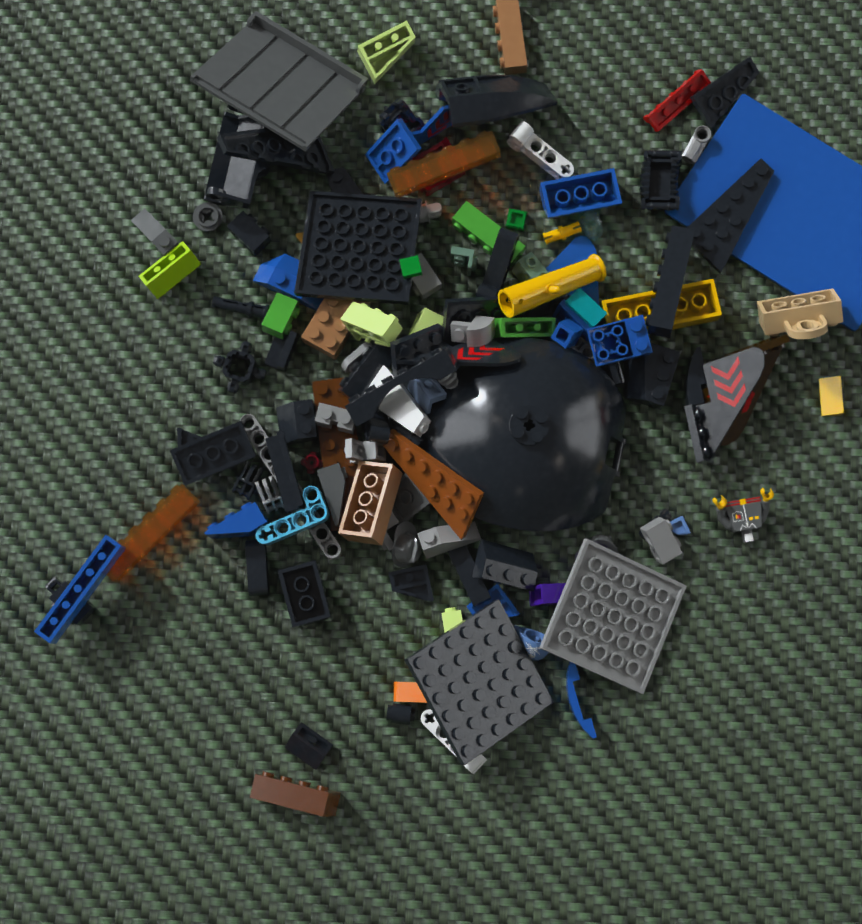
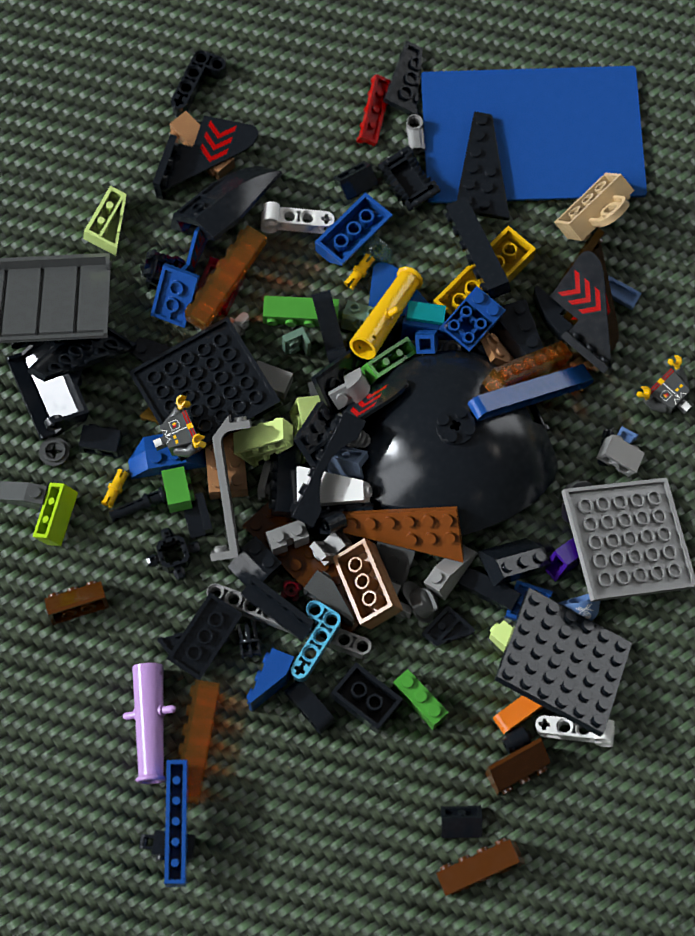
camera: 40 degrees left, 10 degrees down
light grey arm [255,476,284,514] -> none
green tile [399,255,422,279] -> none
green tile [505,208,527,231] -> none
blue slope [566,662,597,738] -> none
yellow slope [818,376,844,416] -> none
none -> reddish brown slope [44,581,109,625]
none -> yellow pin [101,469,129,508]
none -> lavender piece [123,663,176,784]
none -> black piece [153,115,259,200]
none -> dark grey torso [153,395,206,457]
none -> light grey panel [210,414,252,561]
none -> black panel [333,161,378,200]
none -> bright green brick [393,669,449,730]
none -> blue beam [467,364,594,421]
none -> medium nougat wing [481,333,520,372]
none -> clear orange brick [482,341,573,392]
none -> reddish brown slope [485,738,551,795]
none -> medium blue tile [608,276,642,310]

